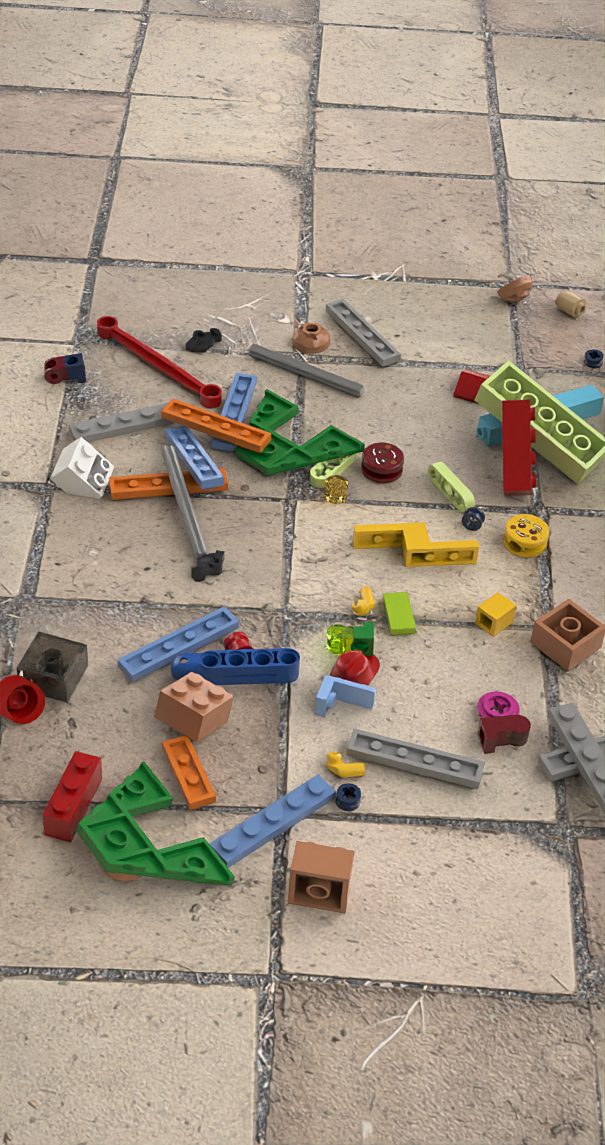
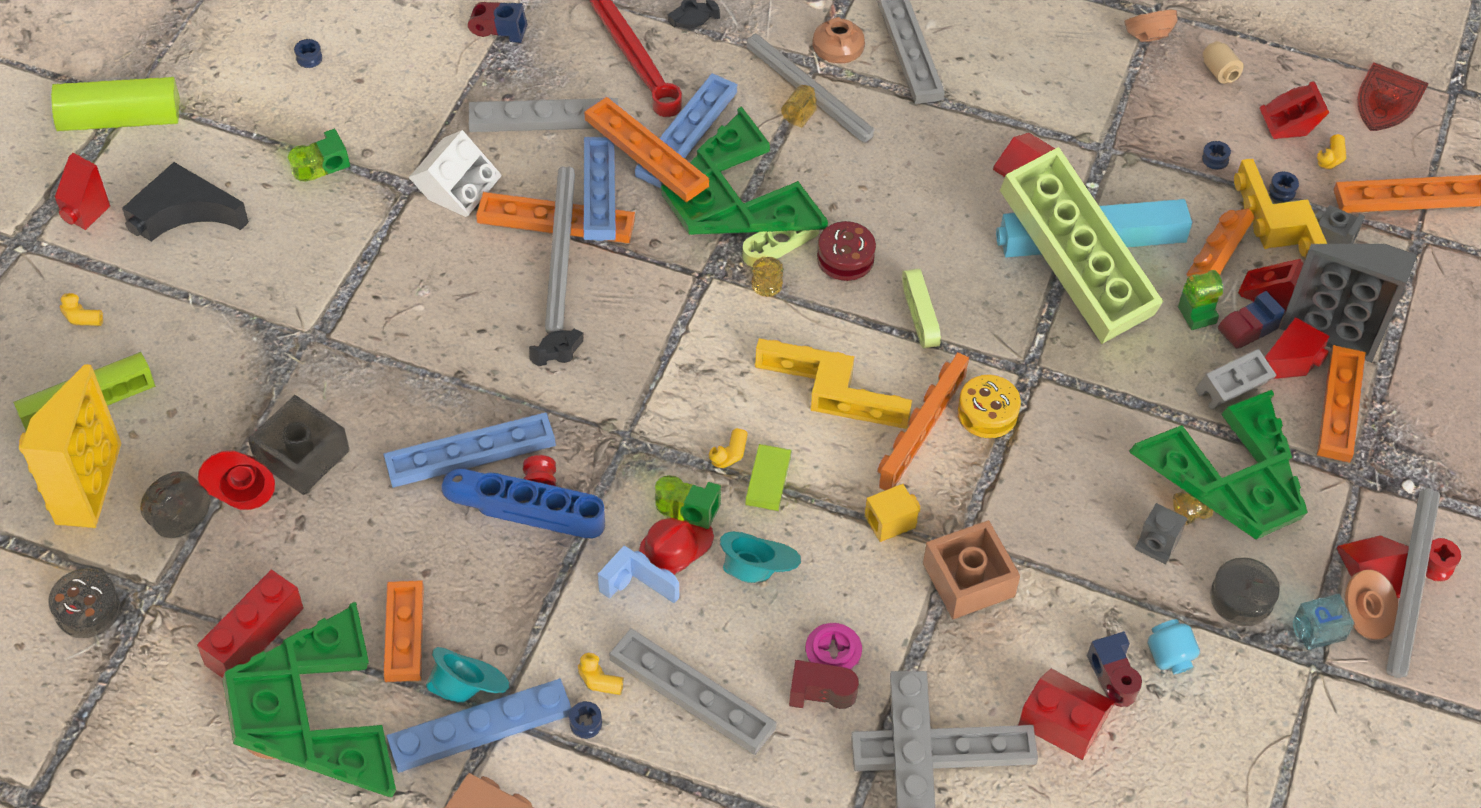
camera: 20 degrees right, 10 degrees up
nougat brick [154,672,234,742] -> none
dark blue bush [461,507,485,531] -> none
red brick [502,400,537,496] -> none
none -> teal piece [426,647,509,703]
none -> teal piece [720,531,801,583]
none -> clear yellow brick [781,85,817,128]
none -> orange plate [877,352,969,490]

